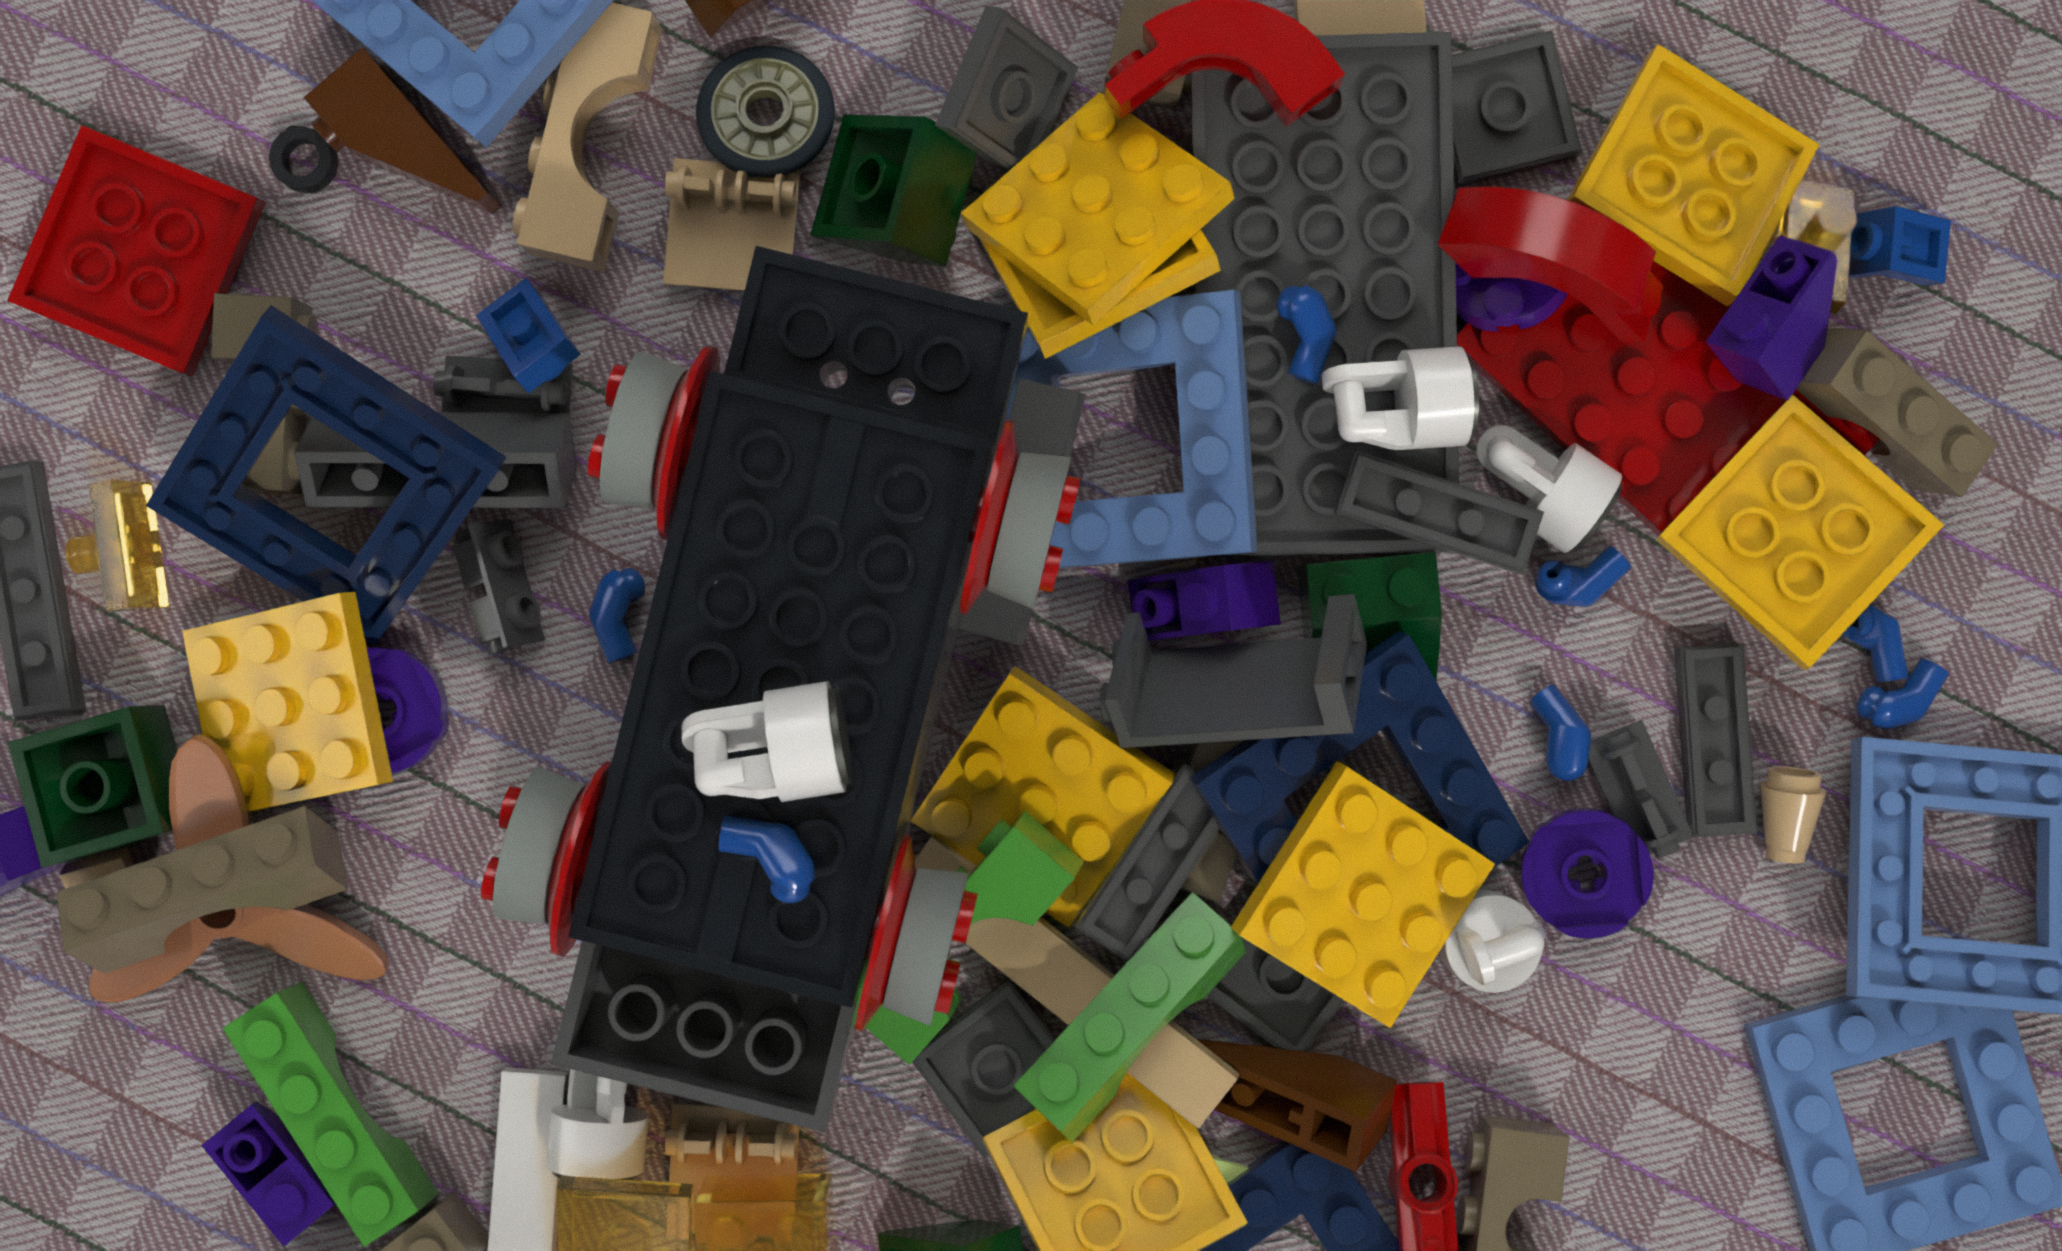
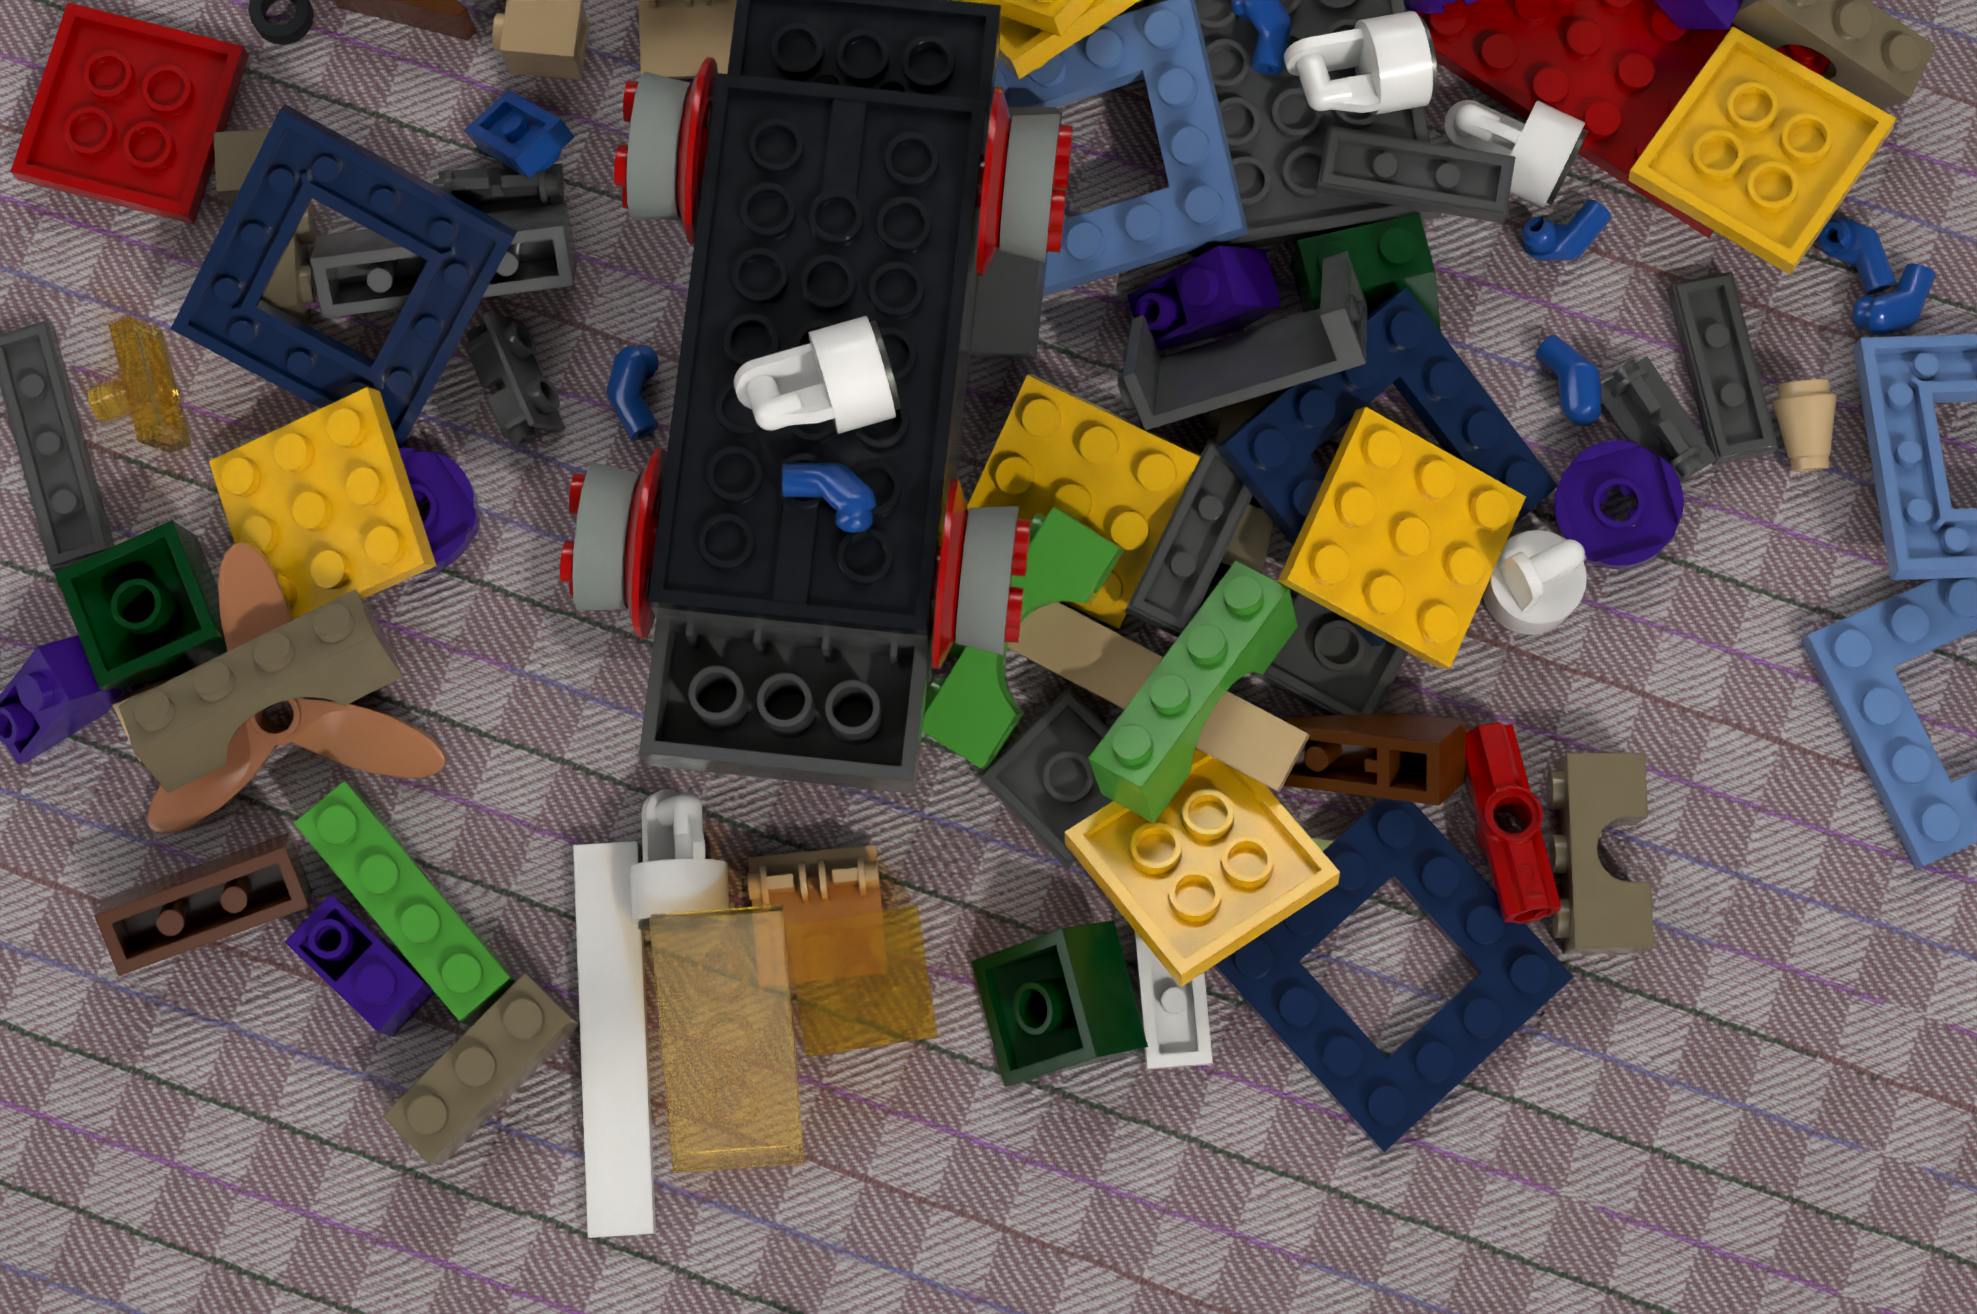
camera: 10 degrees left, 10 degrees down
none -> reddish brown brick [94,832,312,976]

